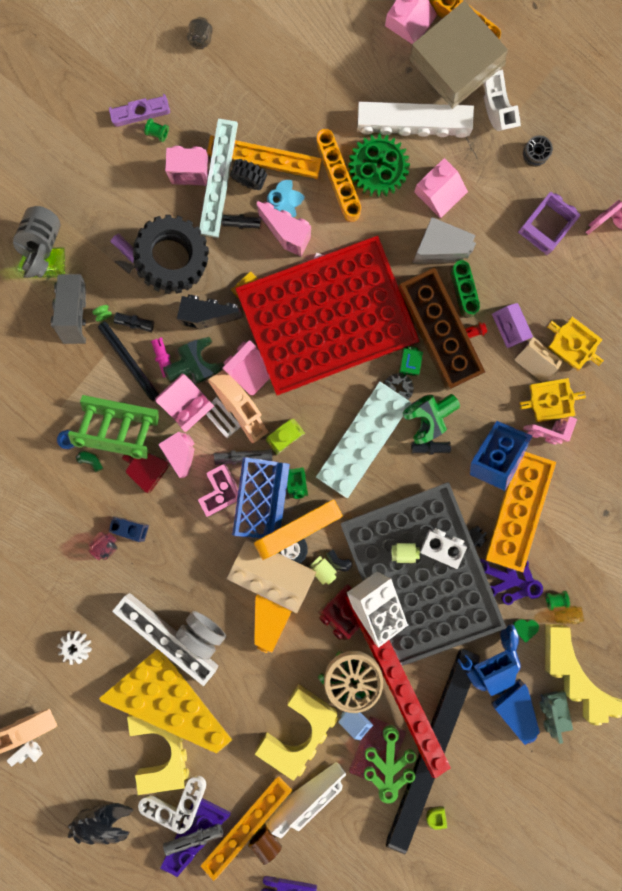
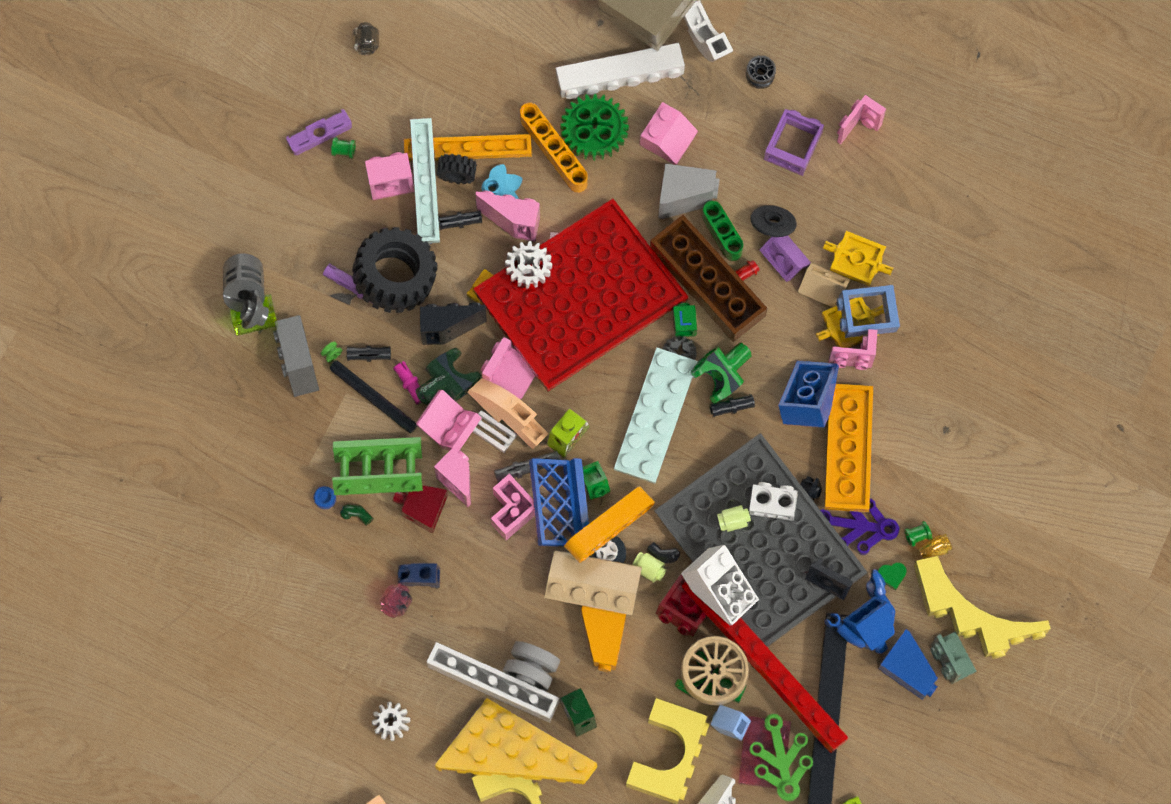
camera: 15 degrees left, 15 degrees down
none -> white gear [505,241,552,288]
none -> dark green torso [559,688,597,737]
none -> black wheel [750,205,797,237]
none -> black plate [805,559,853,600]
none -> medium blue window [836,285,900,338]

